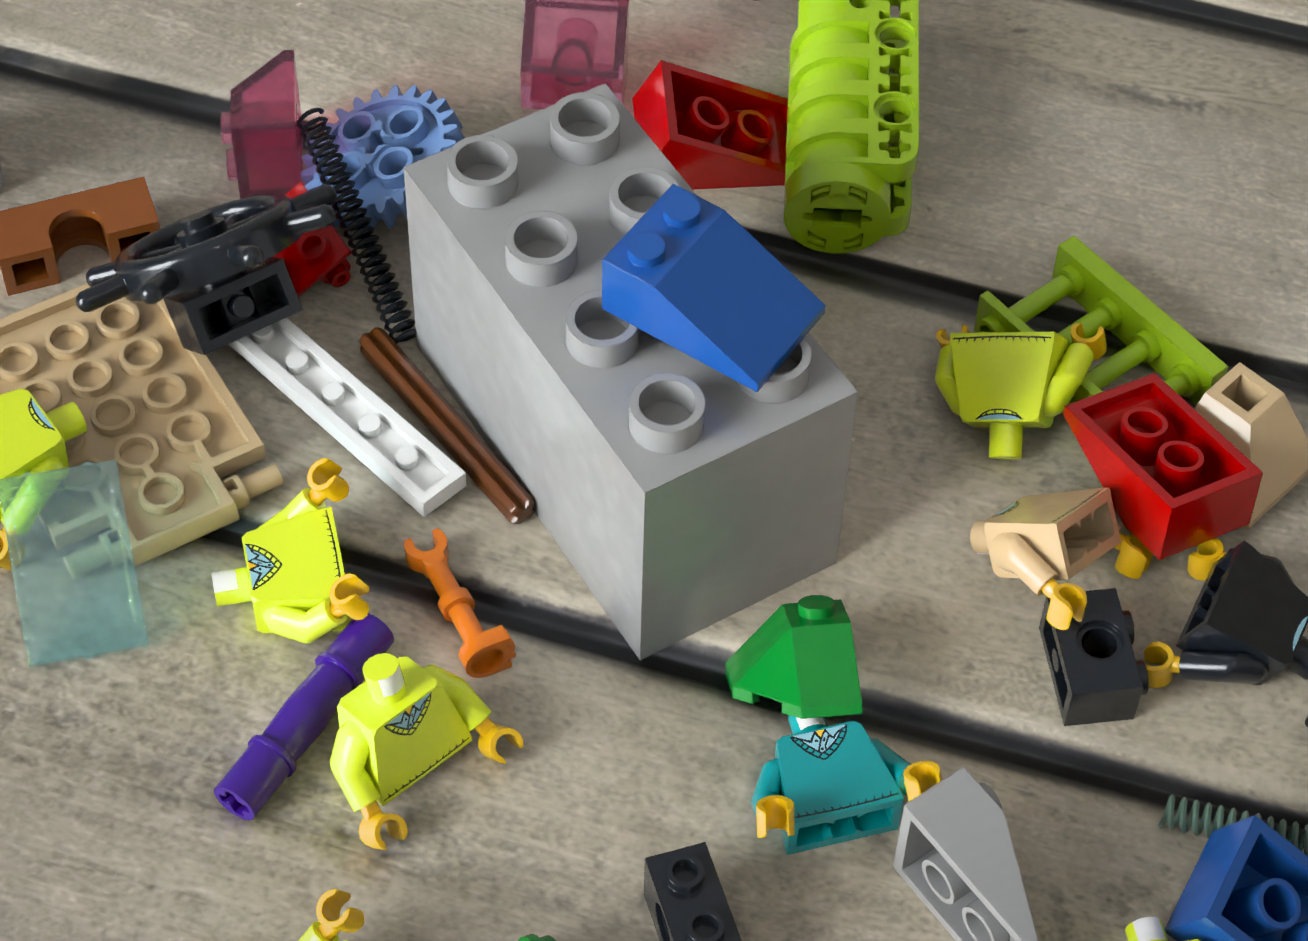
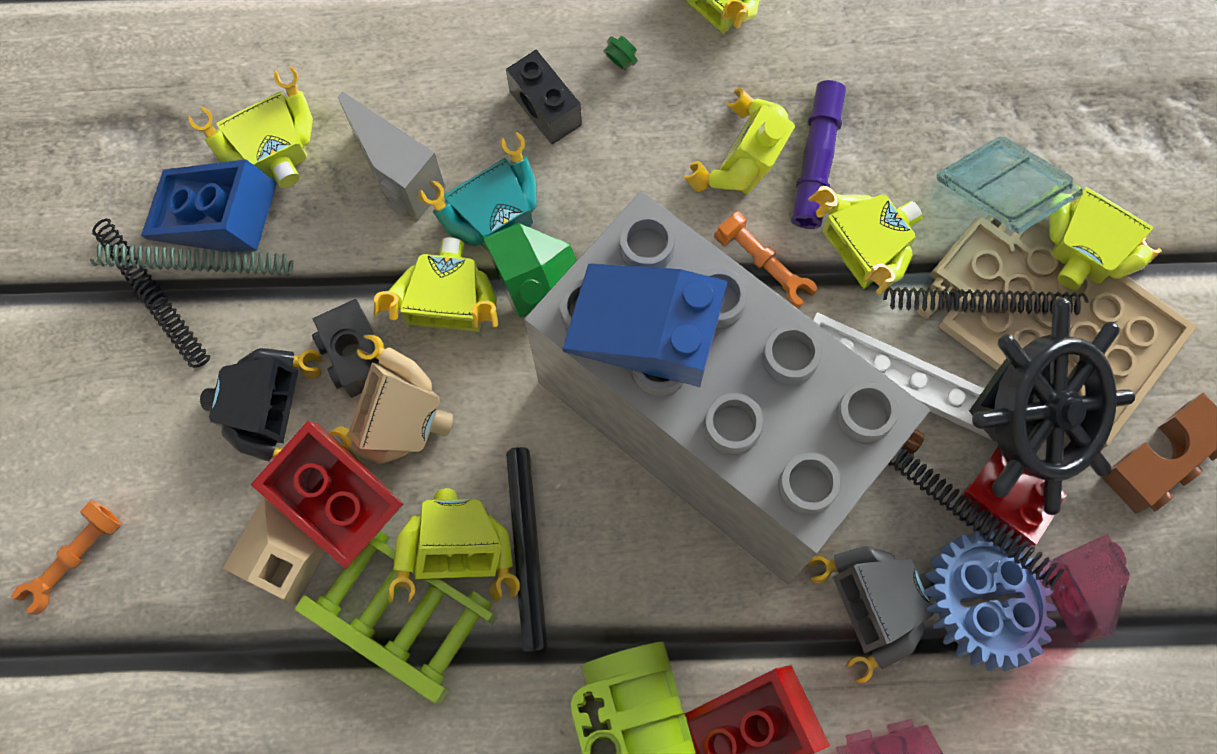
camera: 165 degrees right, 20 degrees up
none -> neon yellow torso [374,238,498,332]
none -> black axle [506,447,547,652]
none -> black piece [883,287,1089,316]

